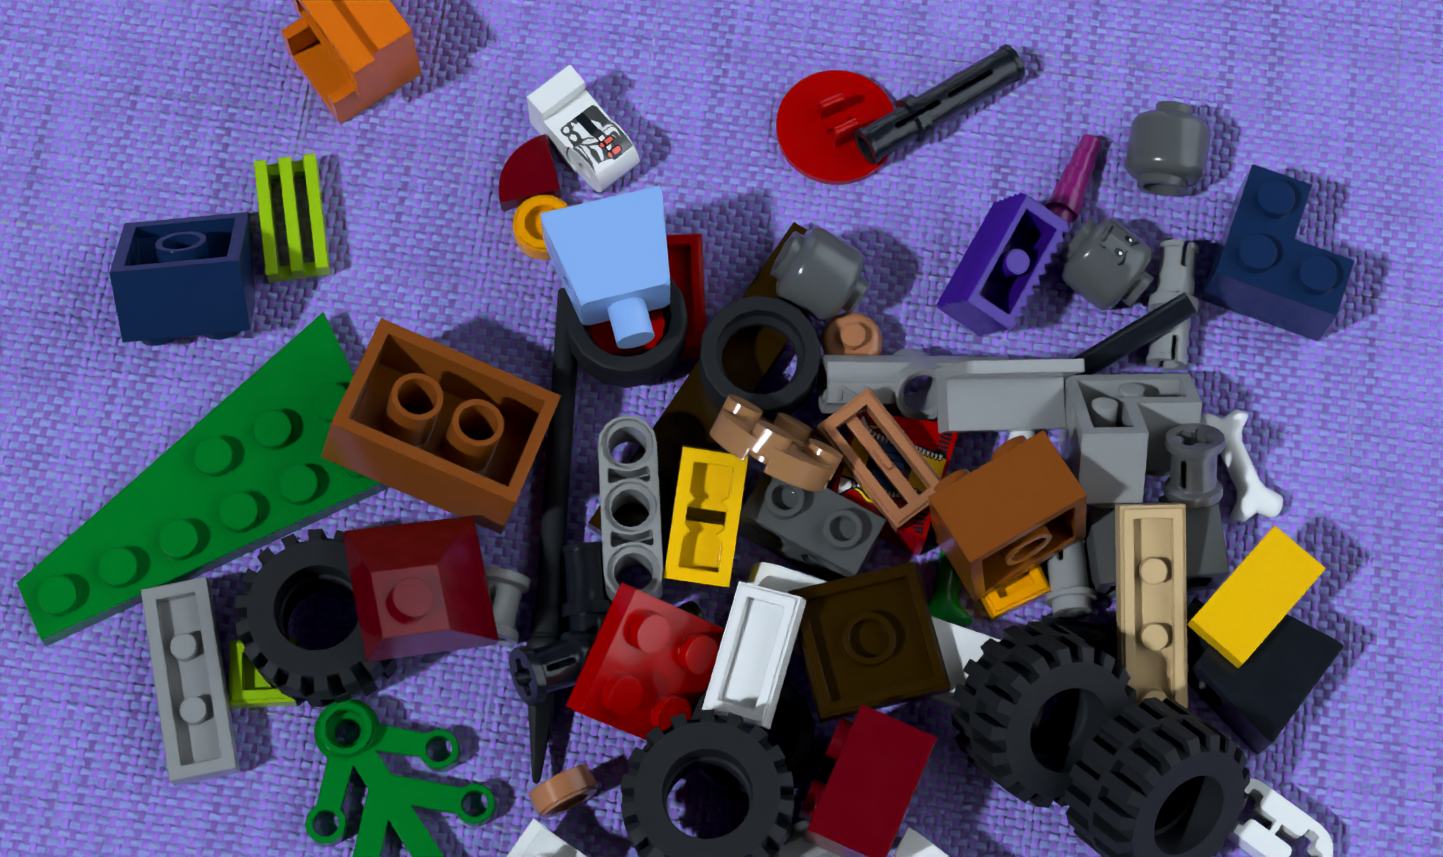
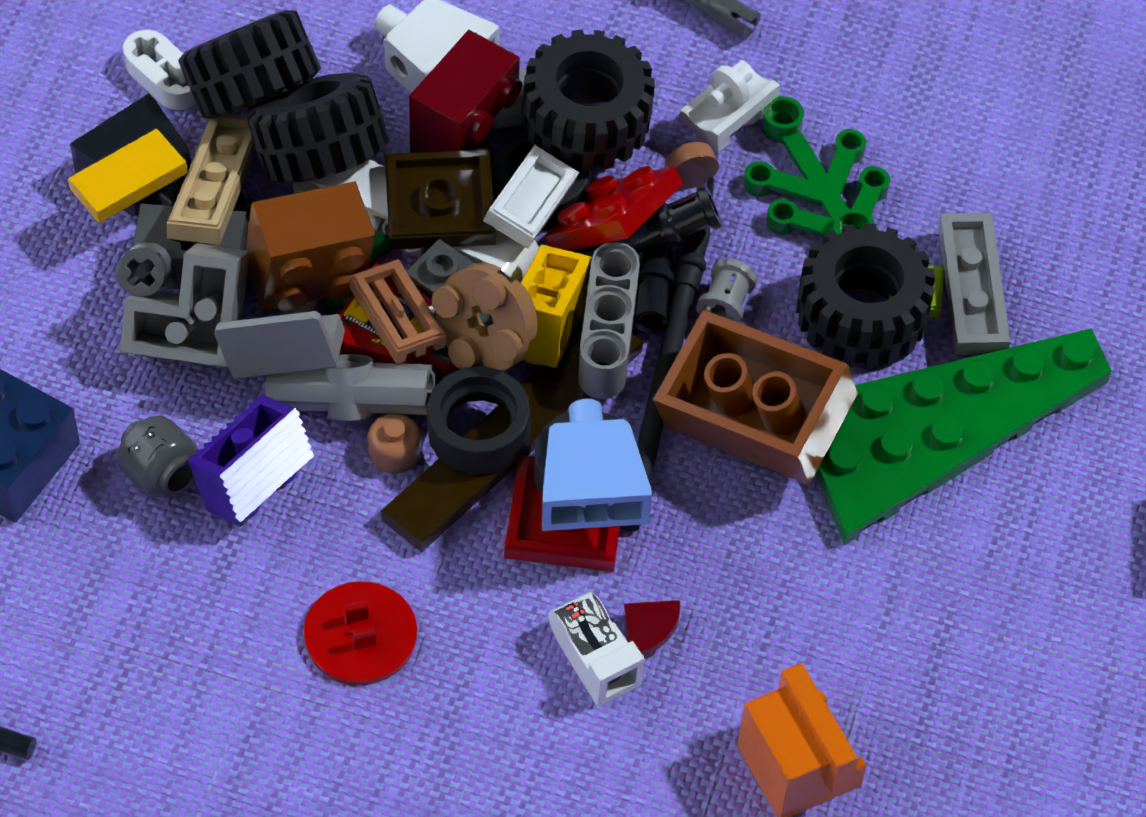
camera: 170 degrees left, 15 degrees down
dark blue slope [109,212,255,346] -> none
lime tile [254,153,331,283] -> none
dark red slope [343,516,499,662] -> none
light orange tile [513,195,569,260] -> none
dark grey head [770,227,869,321] -> none
black pin [854,44,1025,165] -> none
magenta animal [1045,134,1101,239] -> none
black bar [1072,292,1197,375] -> none
dark grey head [1125,101,1211,197] -> none
light grey pin [1146,239,1200,371] -> none
white piece [1200,409,1284,523] -> none

